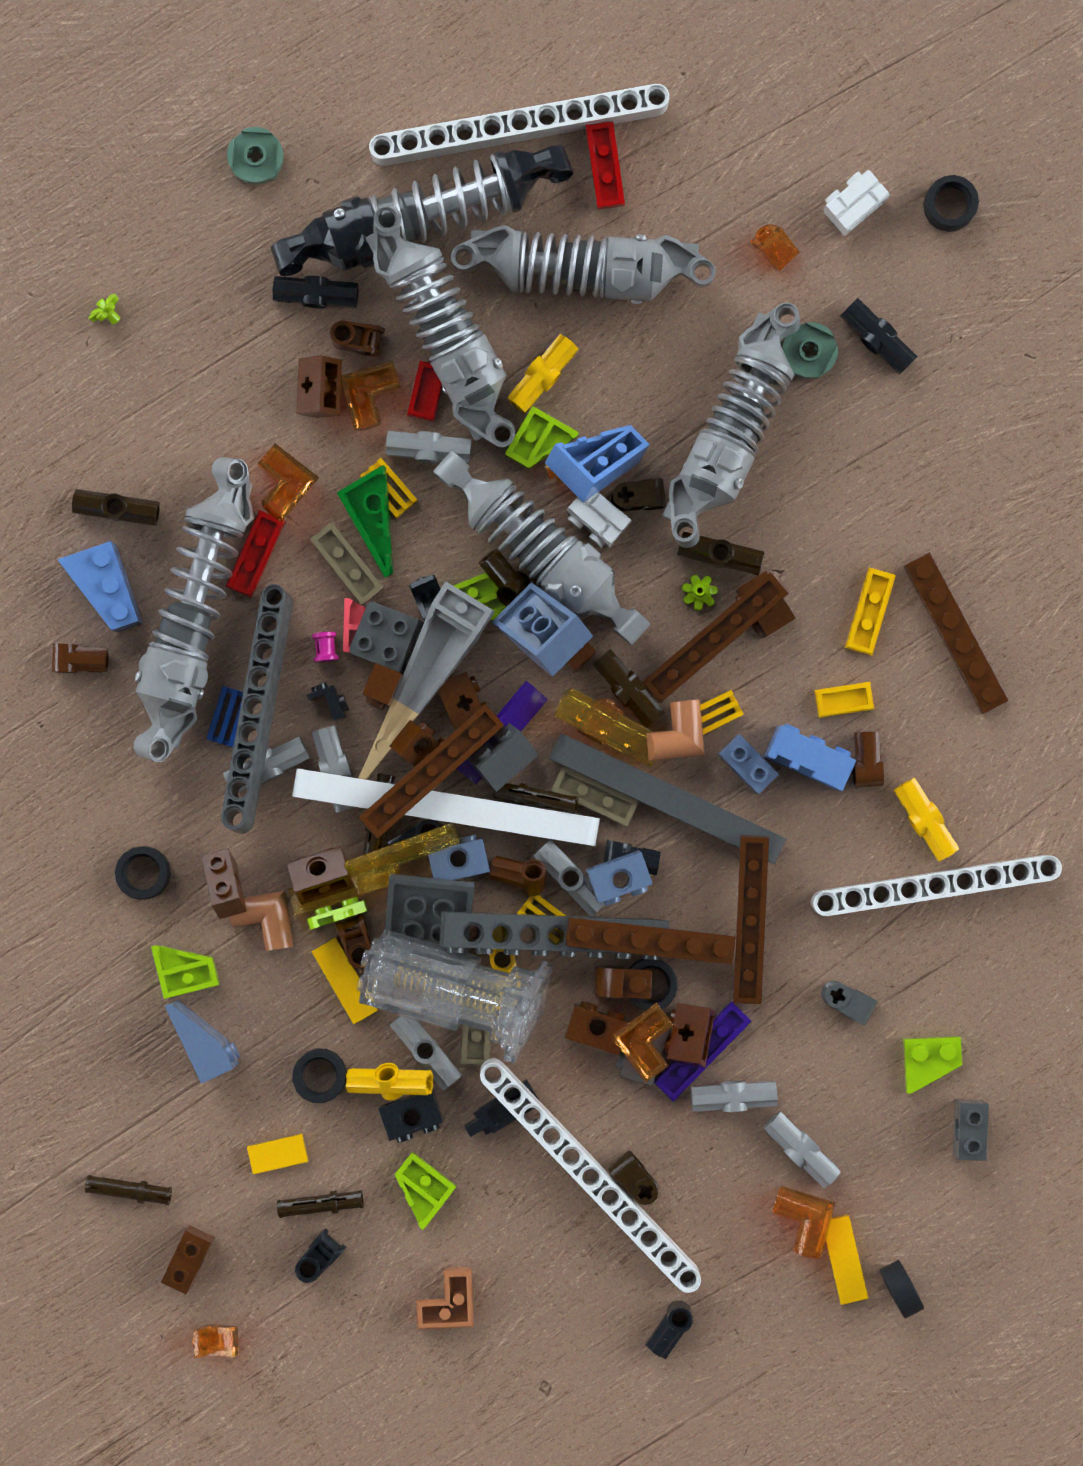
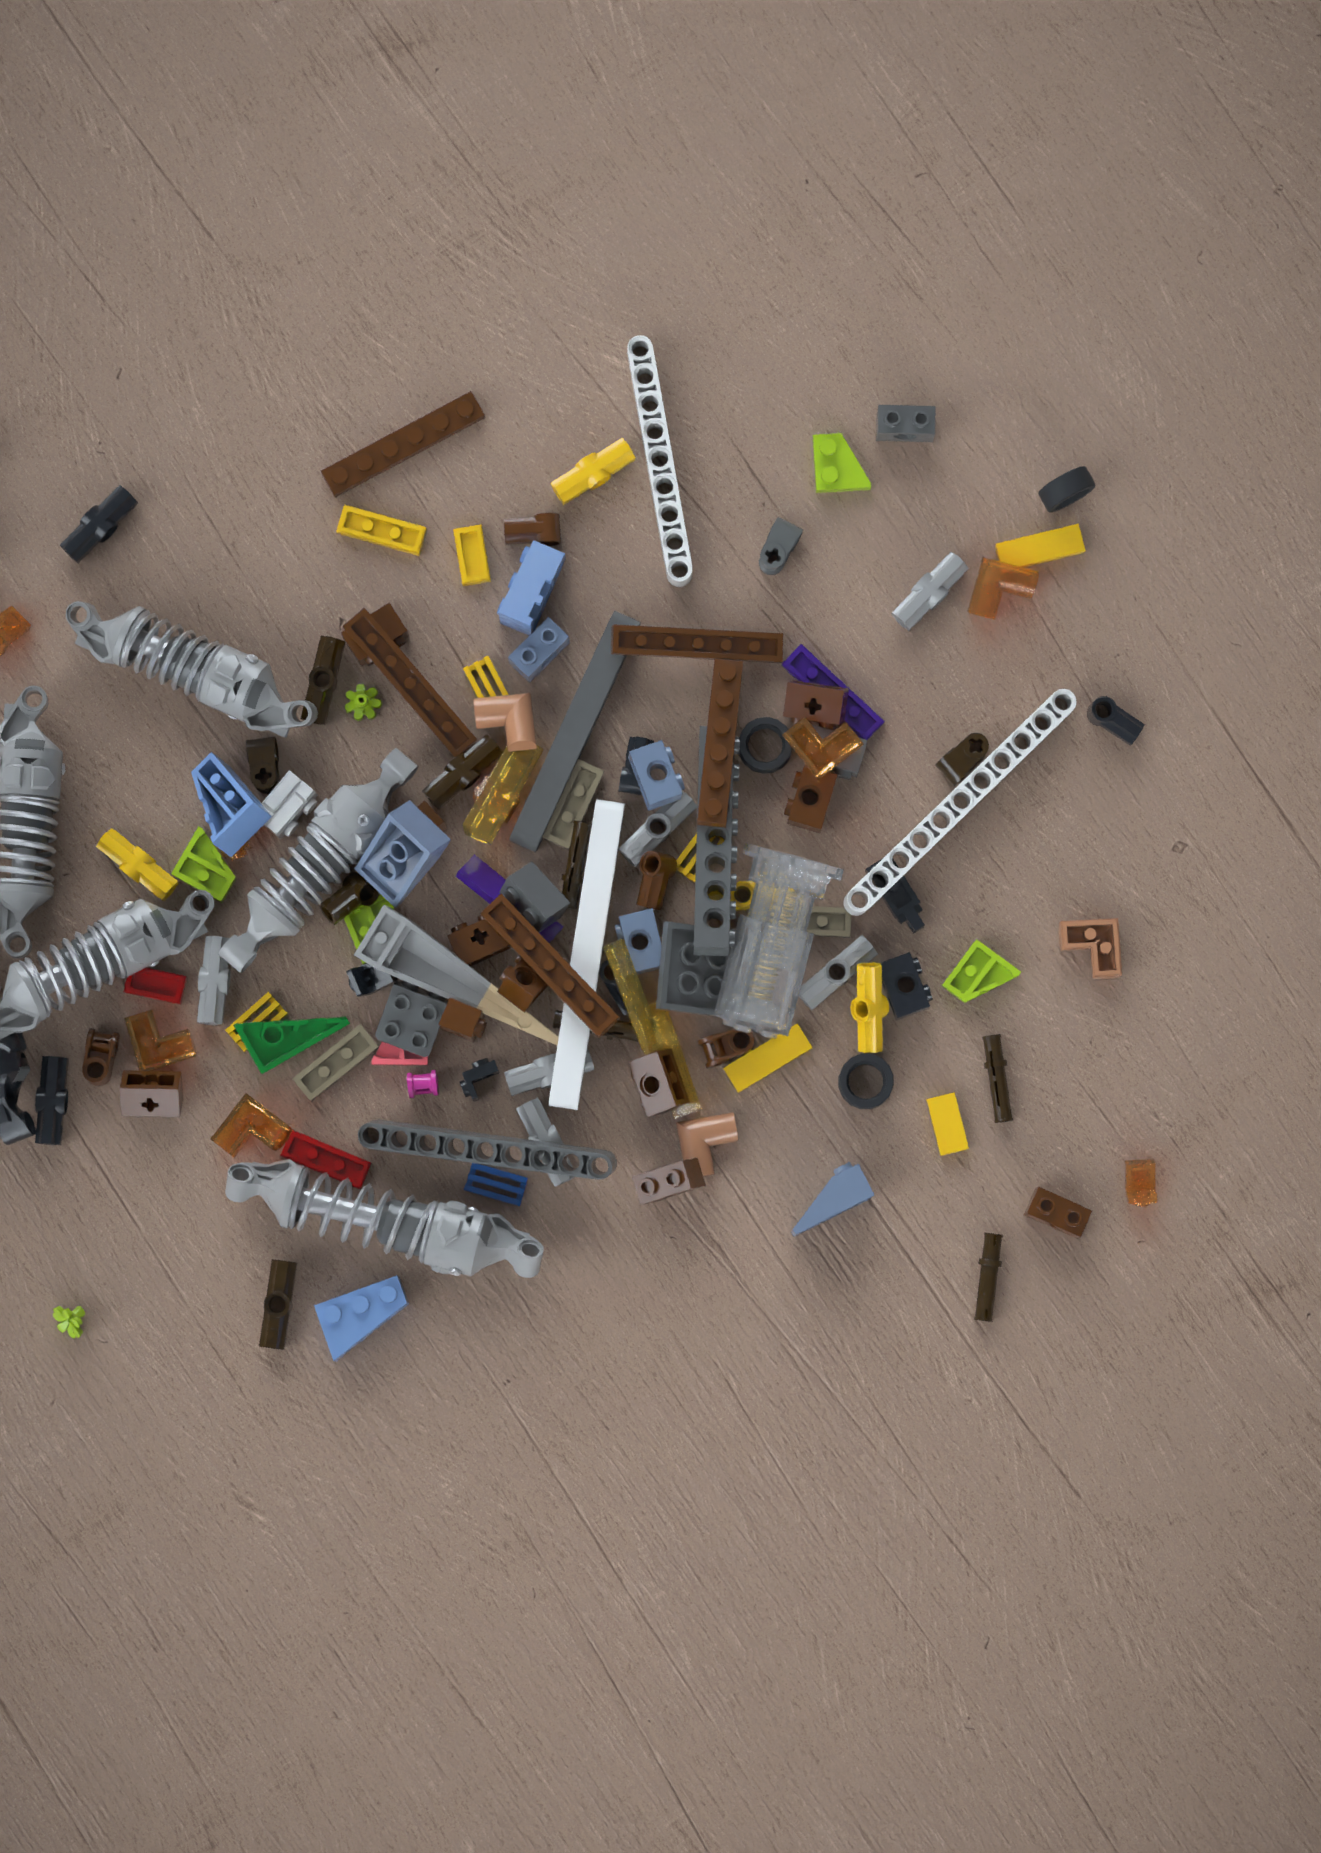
camera: 90 degrees left, 5 degrees down
reddish brown piece [52,643,109,673] -> none
black tyre [115,846,171,900] -> none
lime wing [151,945,220,999] -> none
black piece [295,1228,346,1283] -> none
lime wing [307,897,368,930] -> none
reddish brown brick [594,966,652,999] -> none
light grey piece [691,1081,778,1112] -> none
sand green plate [782,322,838,379] -> none

